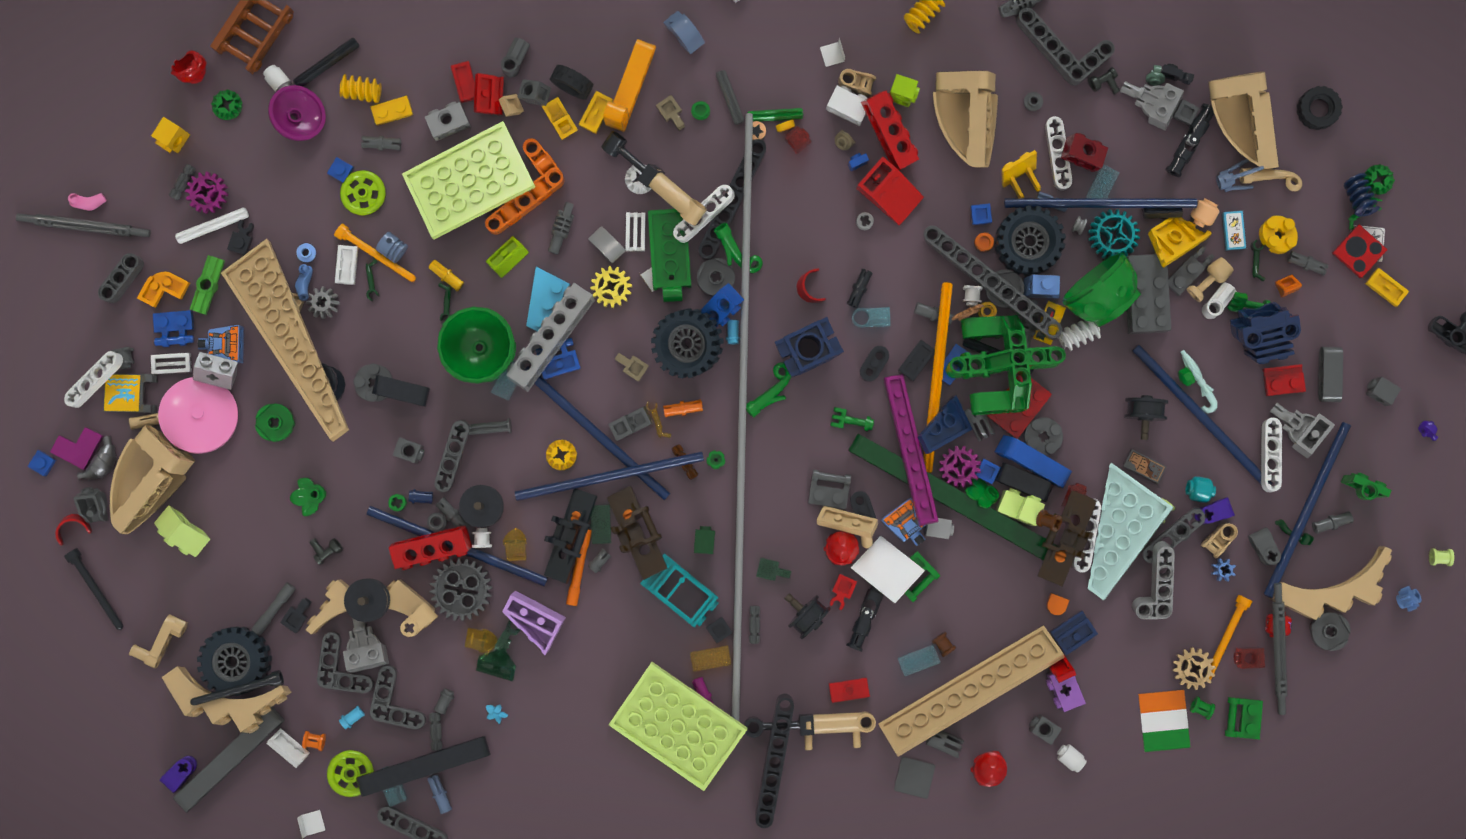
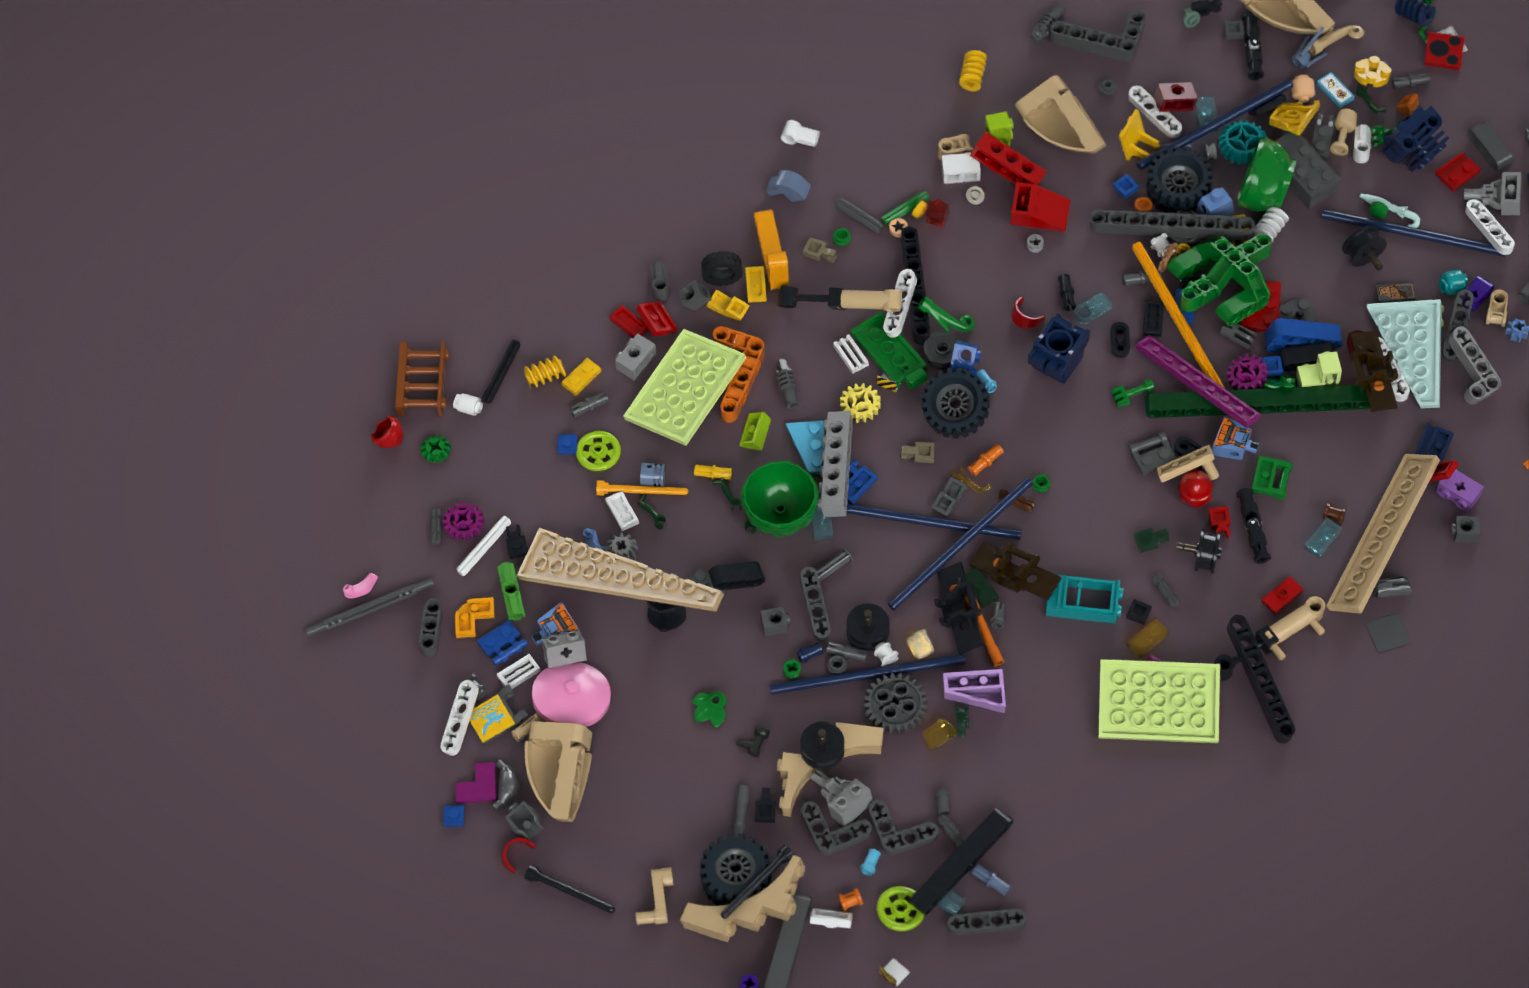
camera: 25 degrees left, 25 degrees down
yellow brick [151,117,190,153] -> none
yellowish green brick [154,505,210,557] -> none
green plate [255,403,296,442] -> none
magenta dish [268,85,326,141] -> none
light blue plate [296,243,316,262] -> none
red brick [388,525,472,570] -> none
tan piece [400,602,438,637] -> none
clear green slope [476,647,516,681] -> none
medium azure plant [486,705,508,724] -> none
tan plate [499,94,524,117] -> none
yellow gear [546,440,577,470] -> none
light grey panel [588,226,626,264] -> none
white gear [625,165,651,194] -> none
dark green brick [694,526,715,554] -> none
light grey piece [732,113,753,721] -> none
green plant [746,362,791,418] -> none
white sticker [820,38,845,67] -> none
blue plate [848,153,869,171] -> none
white sticker [851,536,925,603] -> none
dark blue wing [918,395,972,454] -> none
light grey brick [924,518,954,539] -> none
red hair [970,751,1007,787] -> none
reddish brown bush [1036,510,1062,532] -> none
orange tile [1047,593,1070,615] -> none
white brick [1057,744,1087,773] -> none
pearl dark grey piece [1088,67,1120,94] -> none
light grey brick [1120,81,1184,131] -> none
yellow plate [1365,268,1409,307] -> none

